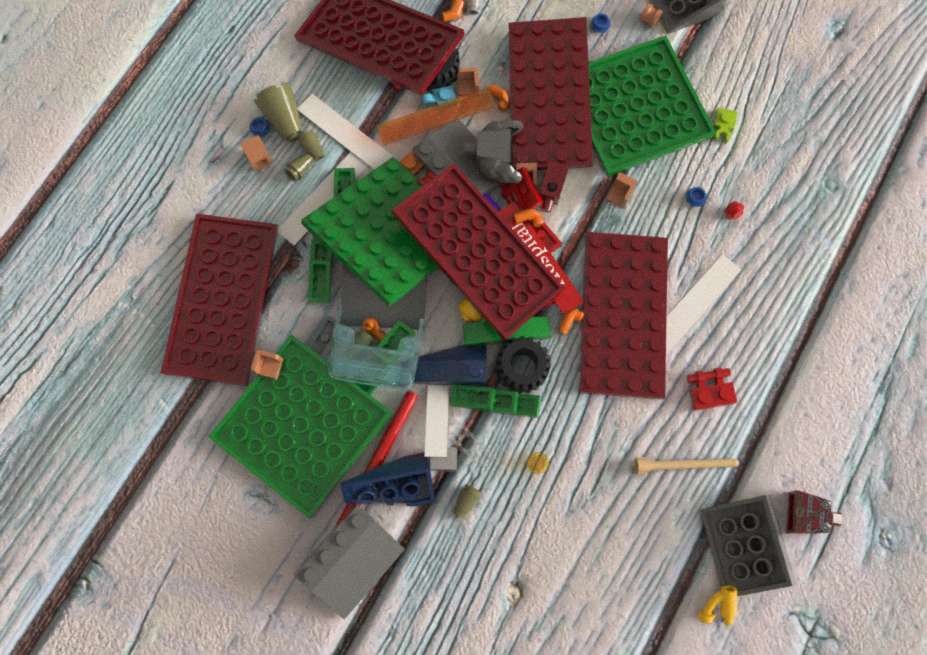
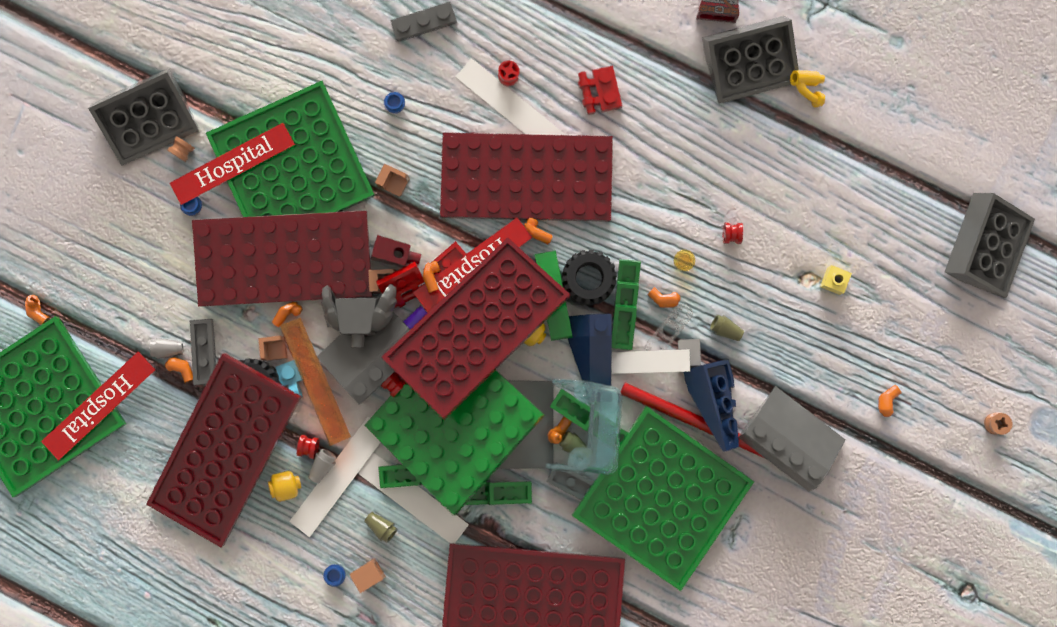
camera: 85 degrees left, 10 degrees up
nougat panel [251,349,284,380] -> none
olive cone [254,82,302,142] -> none
olive cone [298,130,325,162] -> none
orange plate [400,151,424,176] -> none
tan piece [634,457,739,475] -> none
lime plate [713,107,737,144] -> none
red plate [724,201,744,220] -> none
none -> red sticker [170,123,295,205]
none -> dark grey plate [189,319,216,385]
none -> yellow head [268,470,302,502]
none -> red wheel [296,435,320,459]
none -> light grey cone [308,449,336,483]
none -> dark grey plate [390,1,457,42]
none -> red wheel [498,60,520,86]
none -> orange arm [647,287,681,308]
none -> red wheel [723,222,743,244]
none -> light yellow plate [820,265,852,295]

